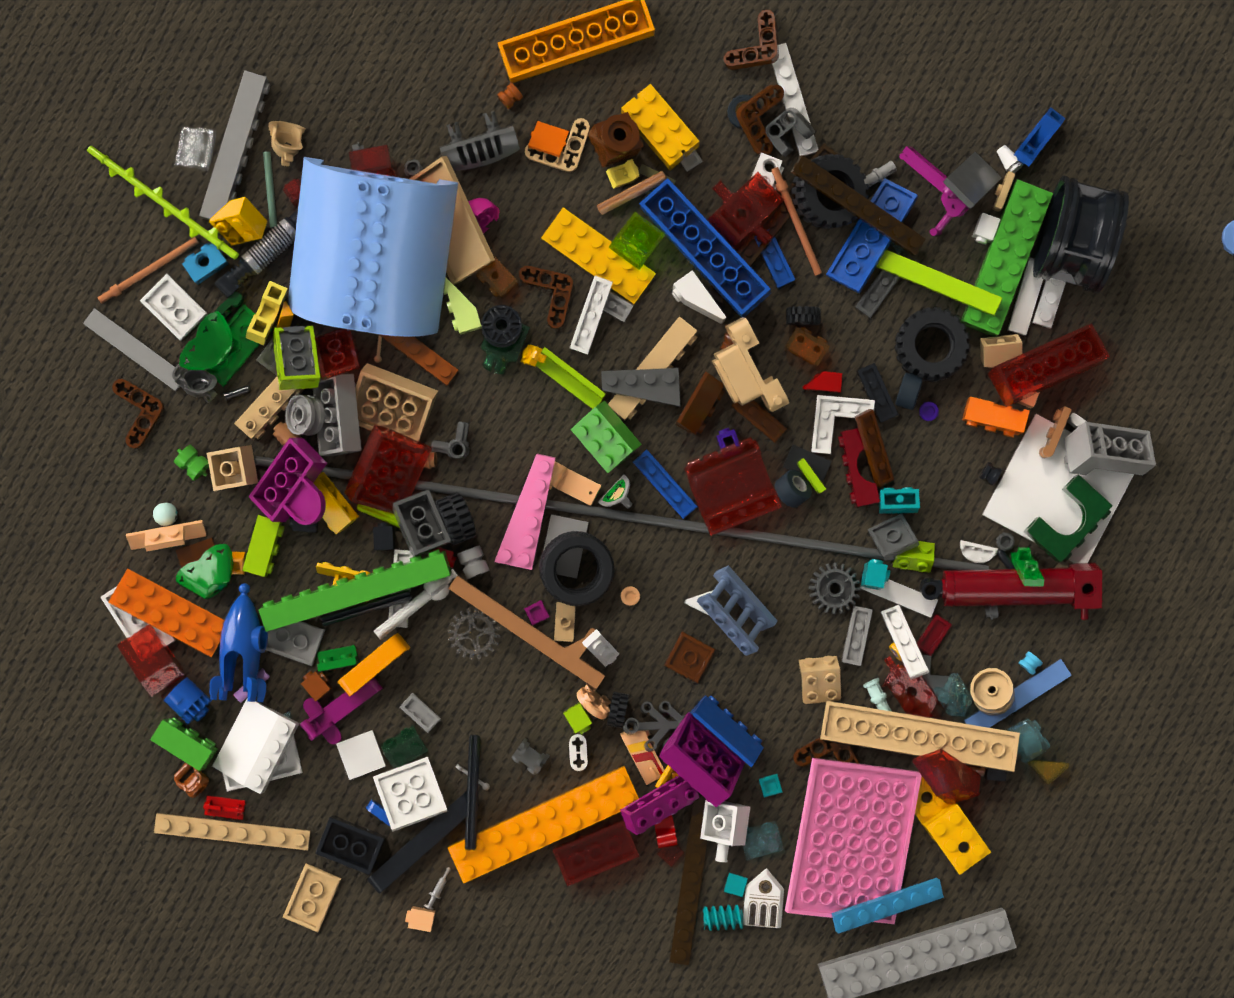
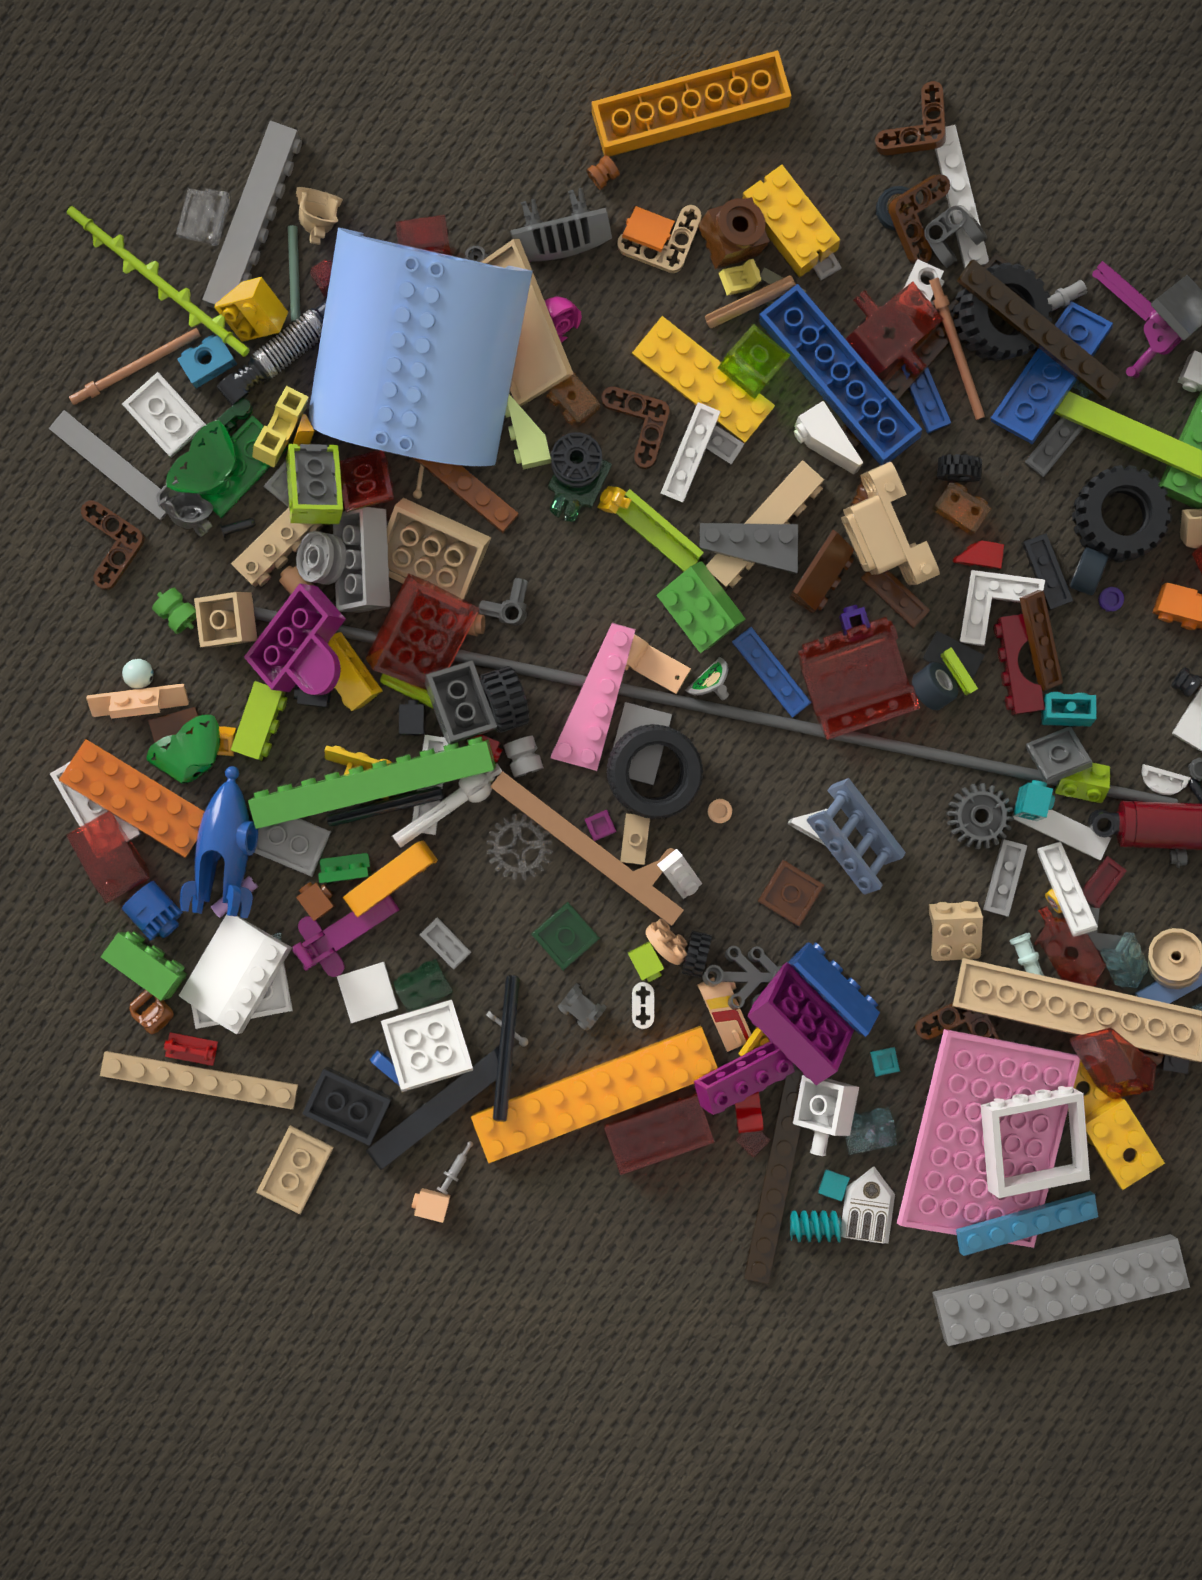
camera: 15 degrees right, 0 degrees up
none -> dark green tile [531,902,600,971]
none -> white window [981,1086,1090,1198]

